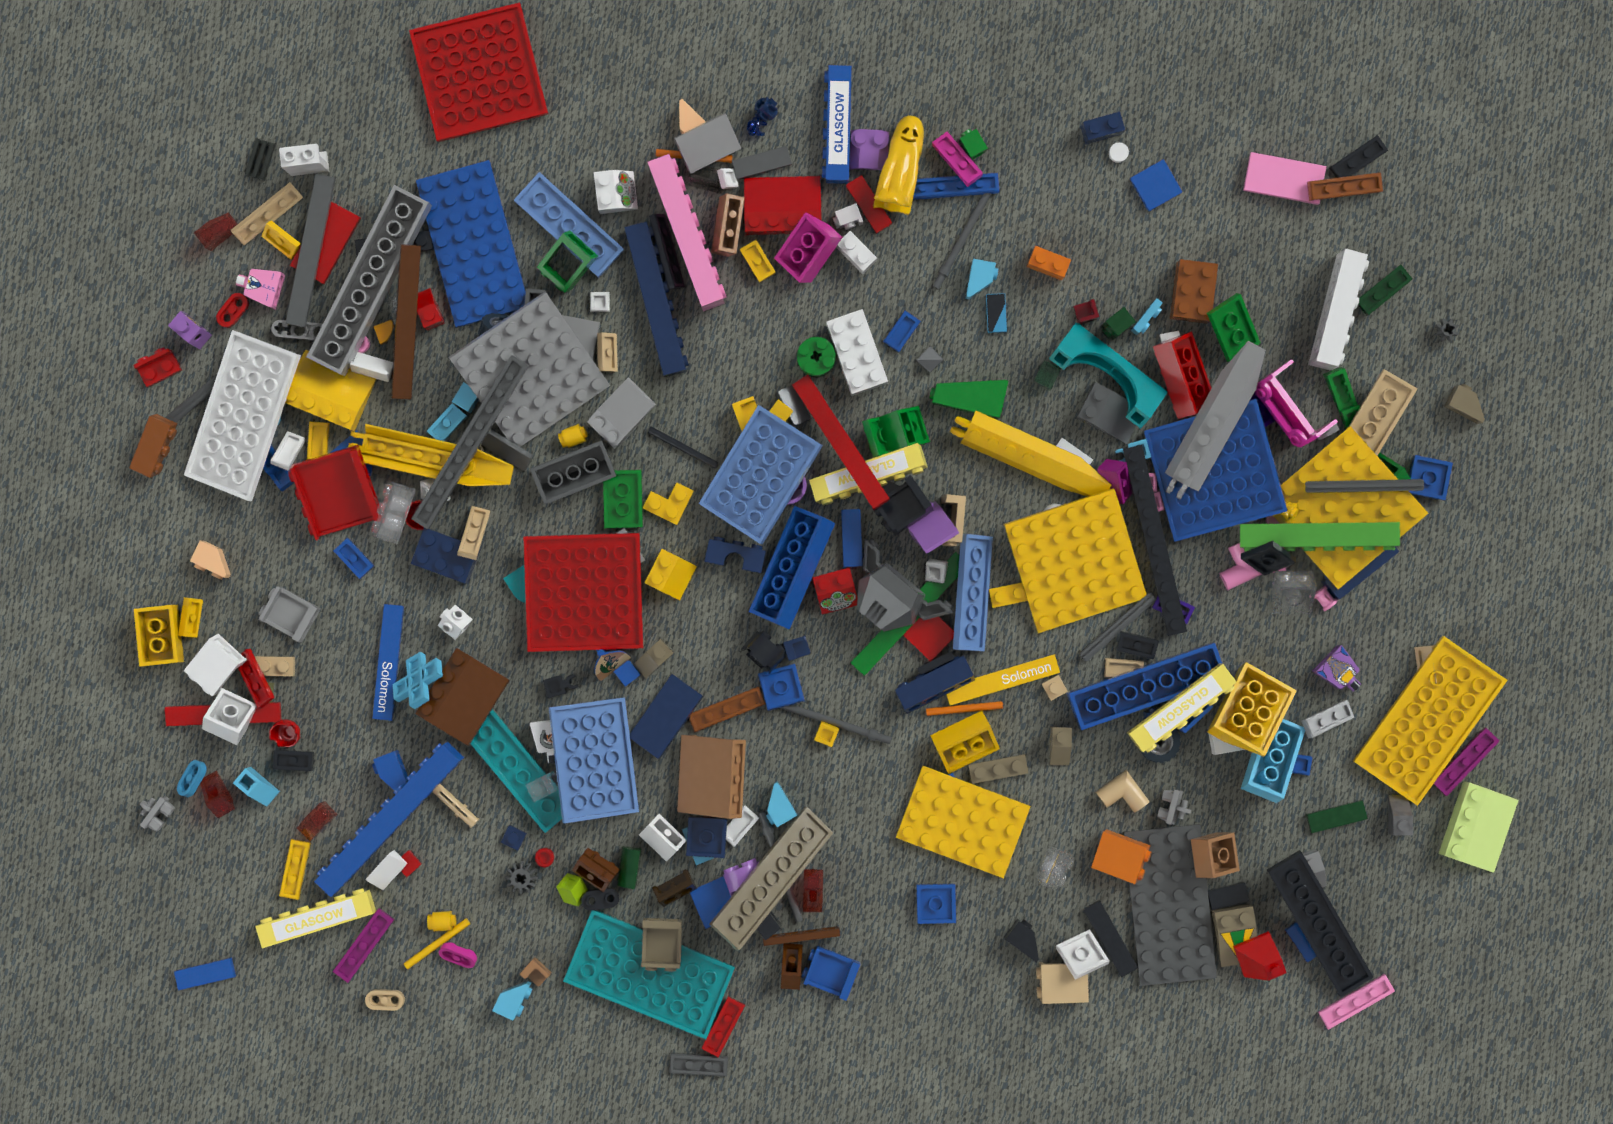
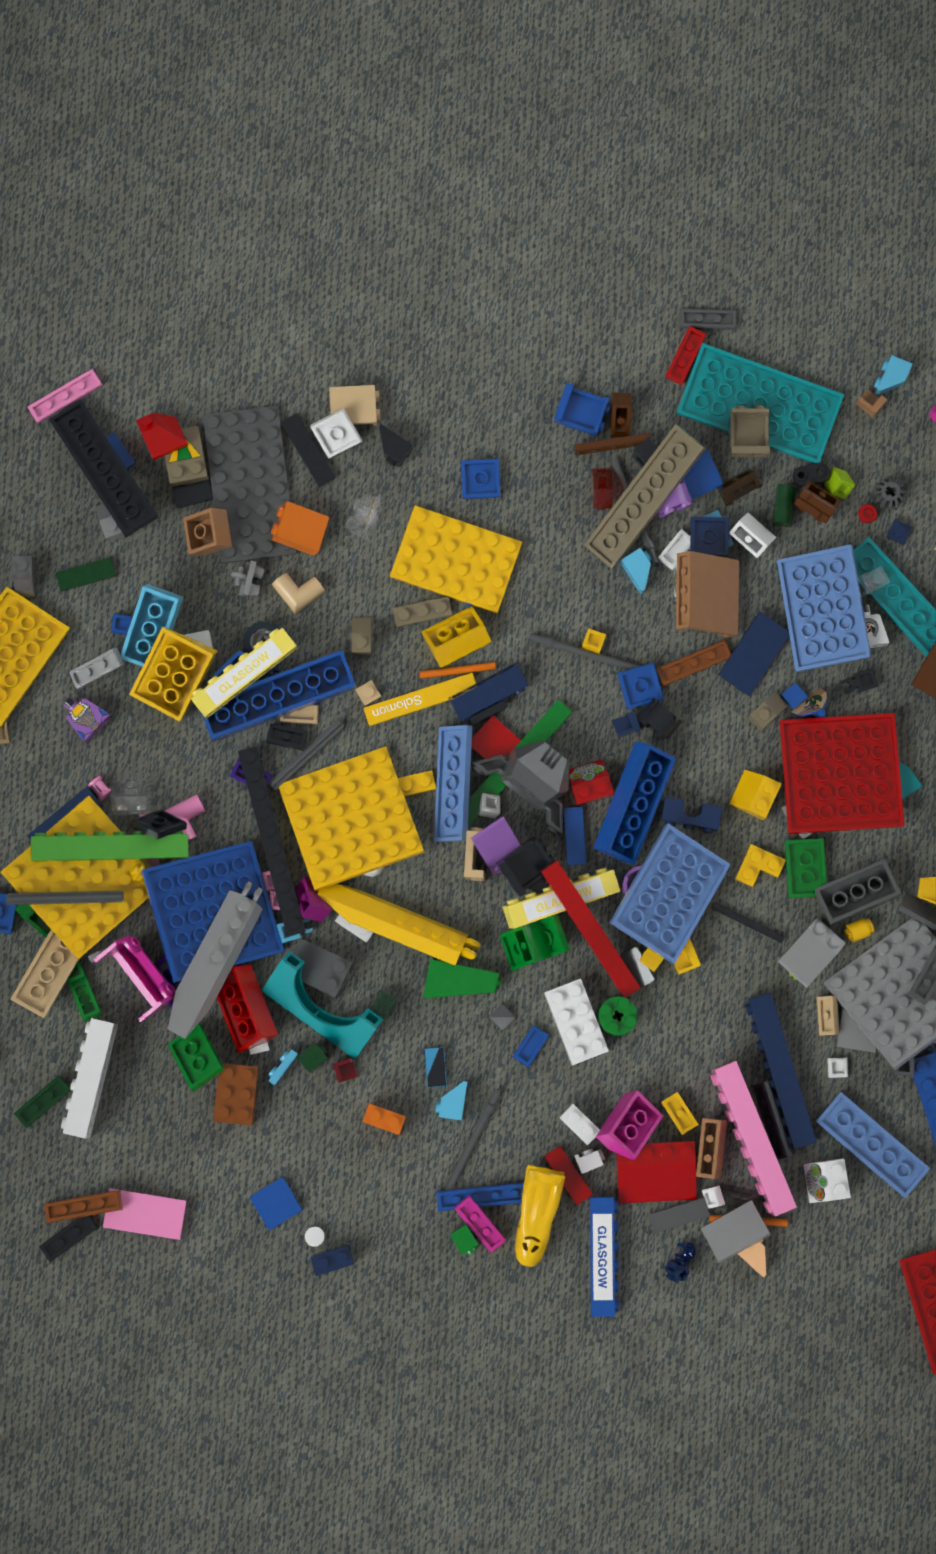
camera: 175 degrees right, 5 degrees down
green window [537,230,598,293] -> none
medium lavender slope [849,129,889,170] -> none

